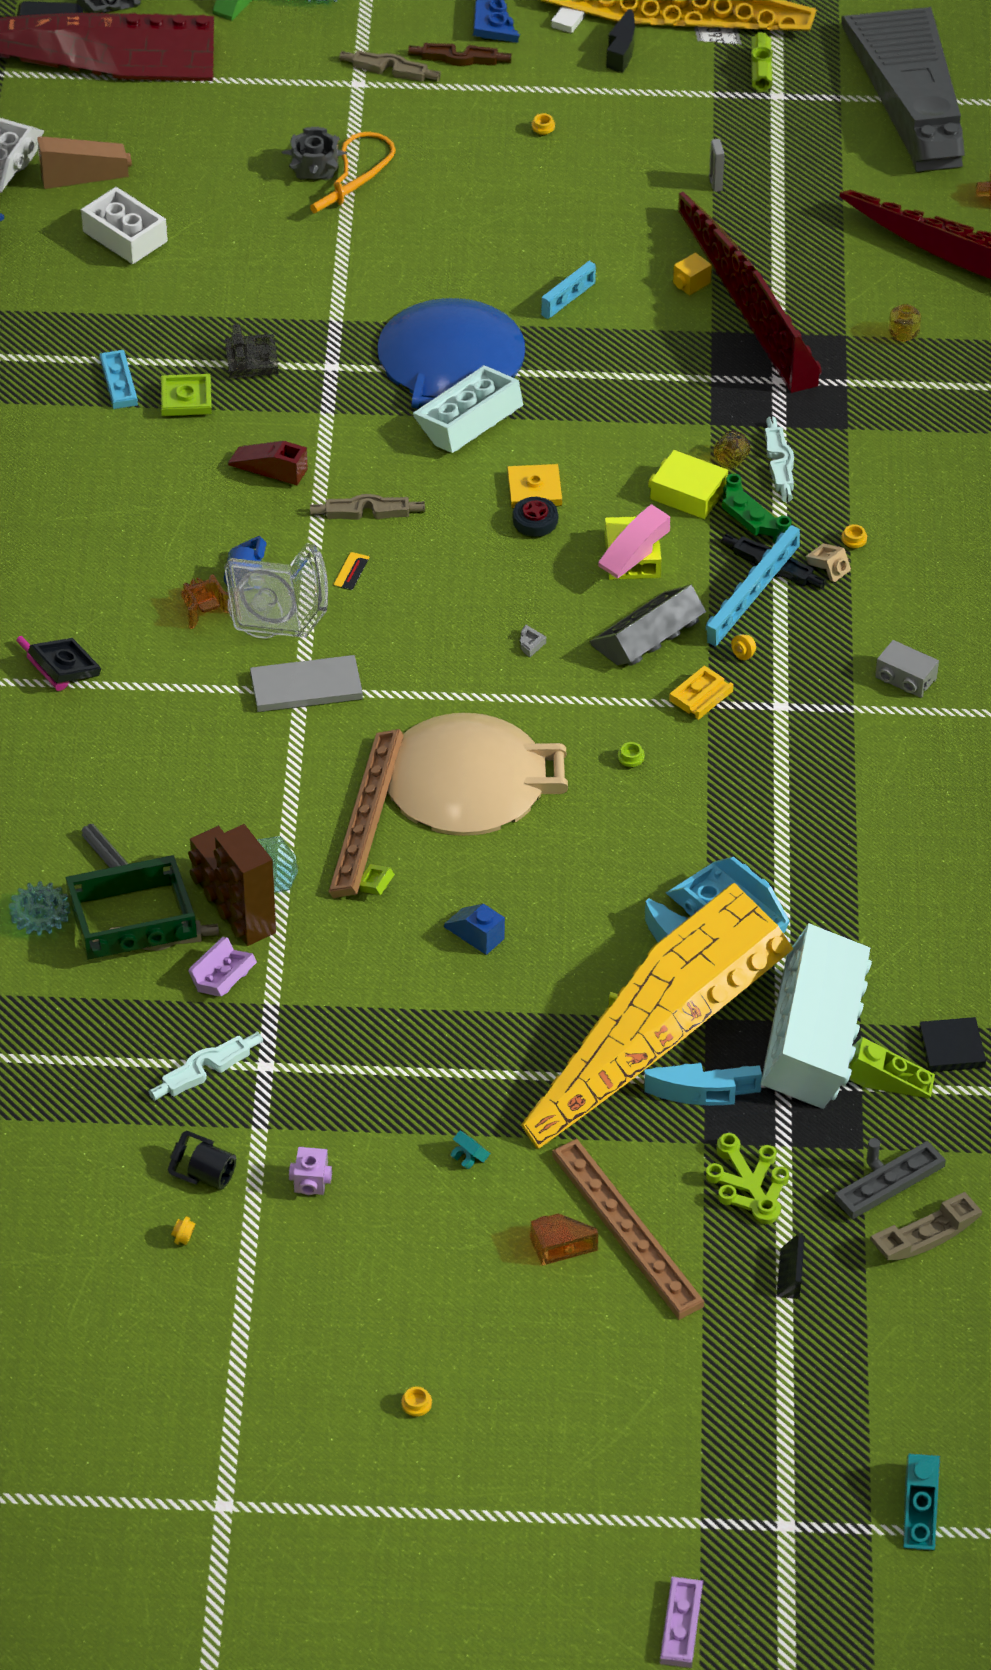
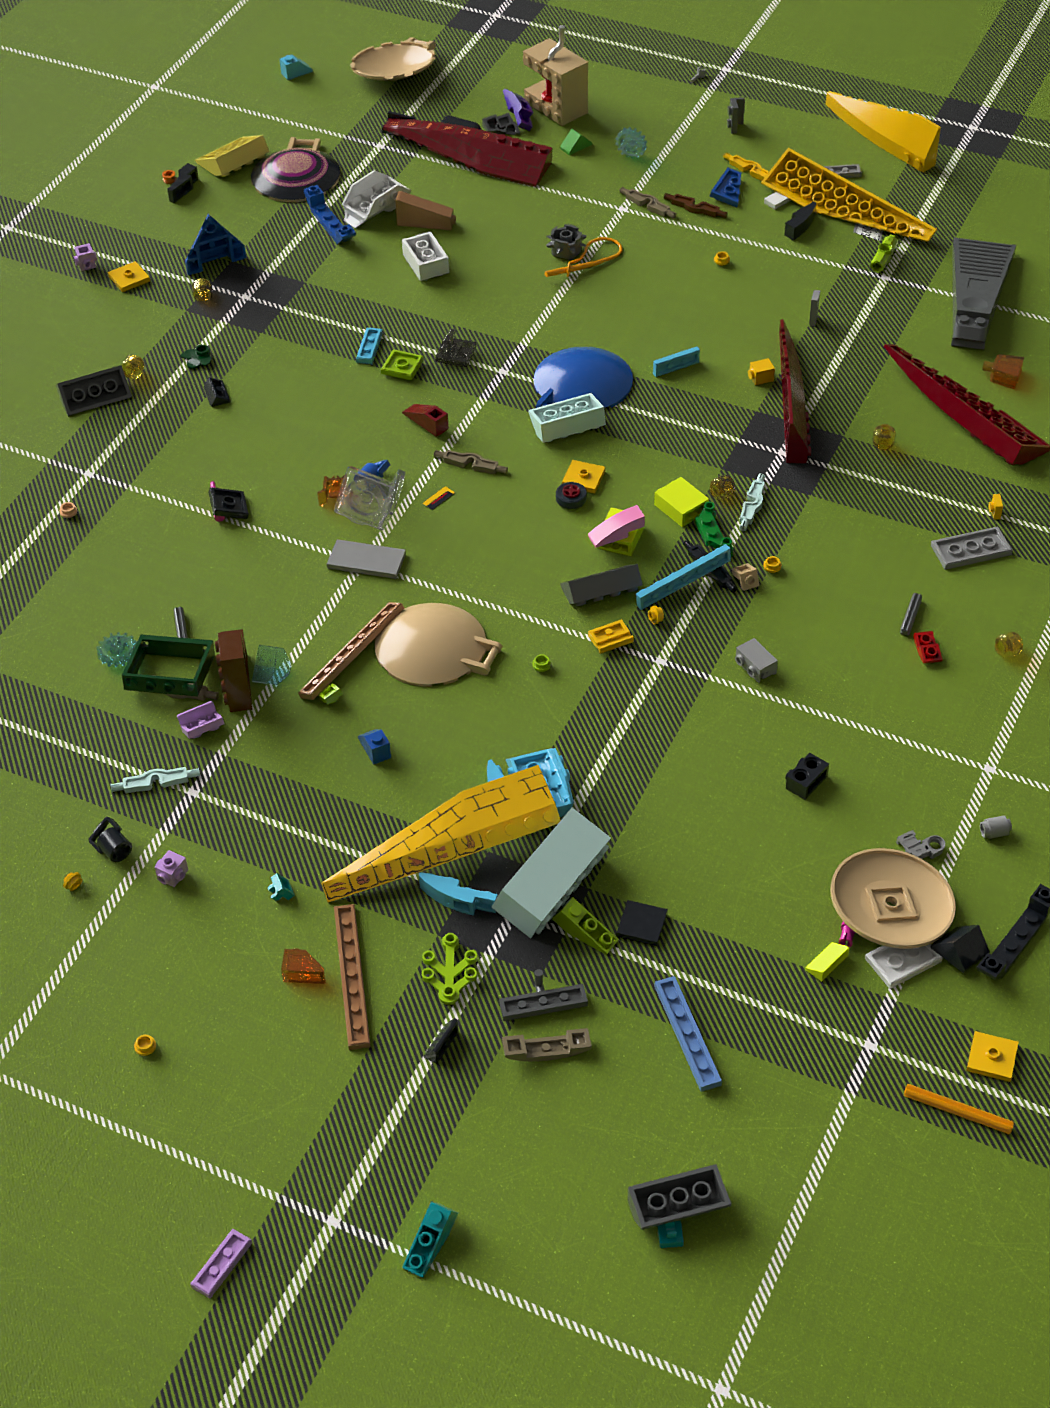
camera: 25 degrees right, 0 degrees up
light grey tile [520,625,546,657] -> none

